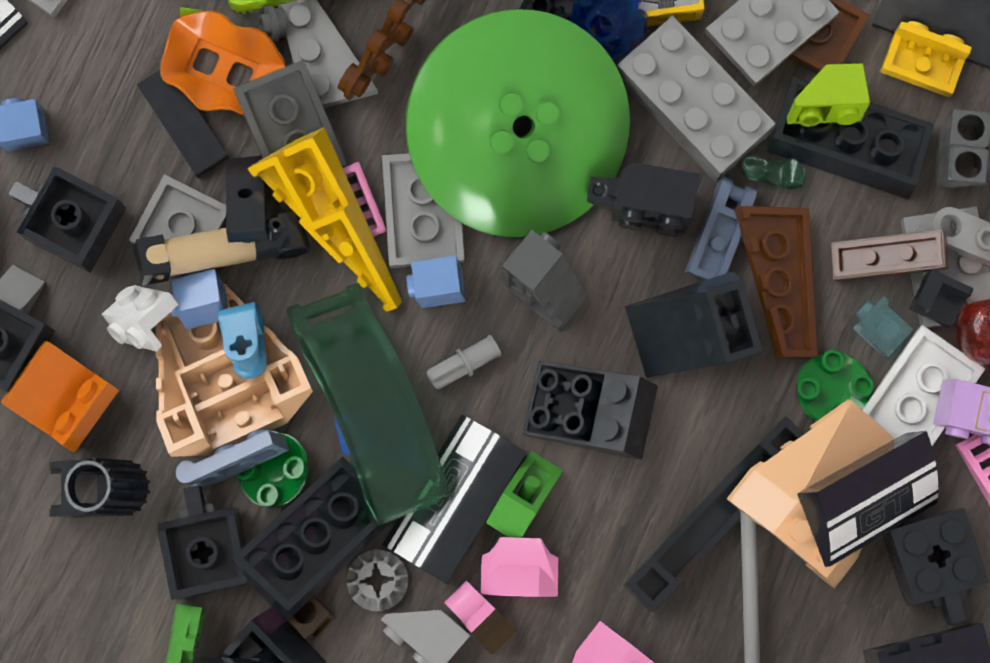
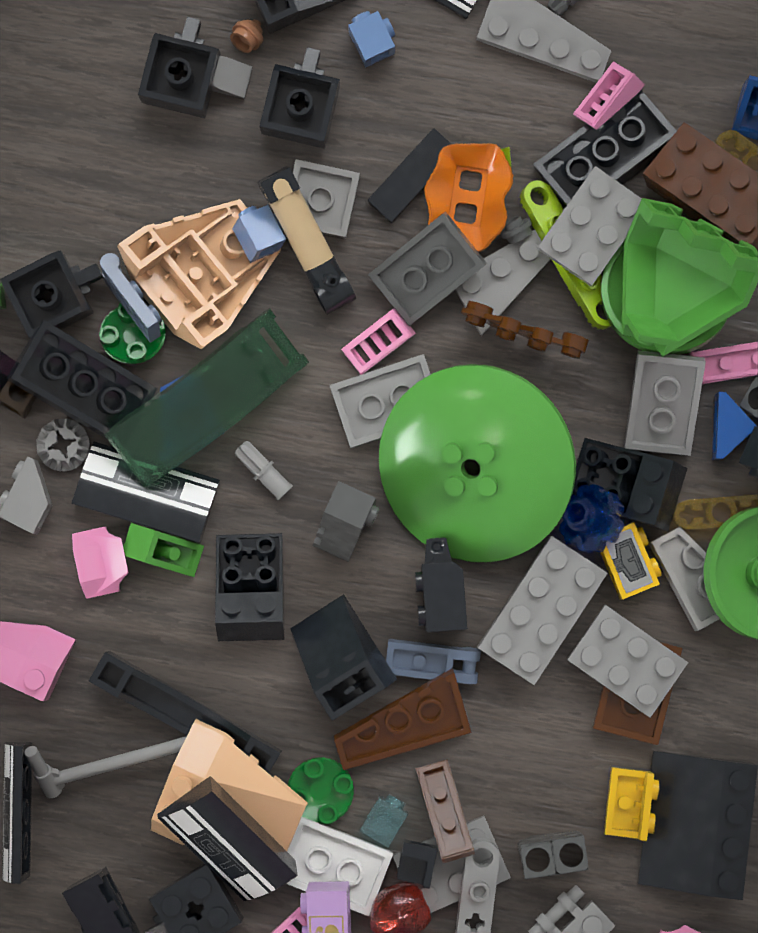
camera: 75 degrees right, 5 degrees up
orange bracket [1,341,119,453] -> none
black piece [49,457,151,518] -> none
white bracket [102,285,178,352] -> none
dark azure piece [218,301,268,379] -> none
black tile [226,155,267,243] -> none
yellow wedge [248,127,402,312] -> none
medium blue brick [407,255,466,308] -> none
leg [444,581,517,655] -> none
clear green piece [742,155,806,190] -> none
black slope [767,77,934,200] -> none
lime slope [787,63,870,126] -> none

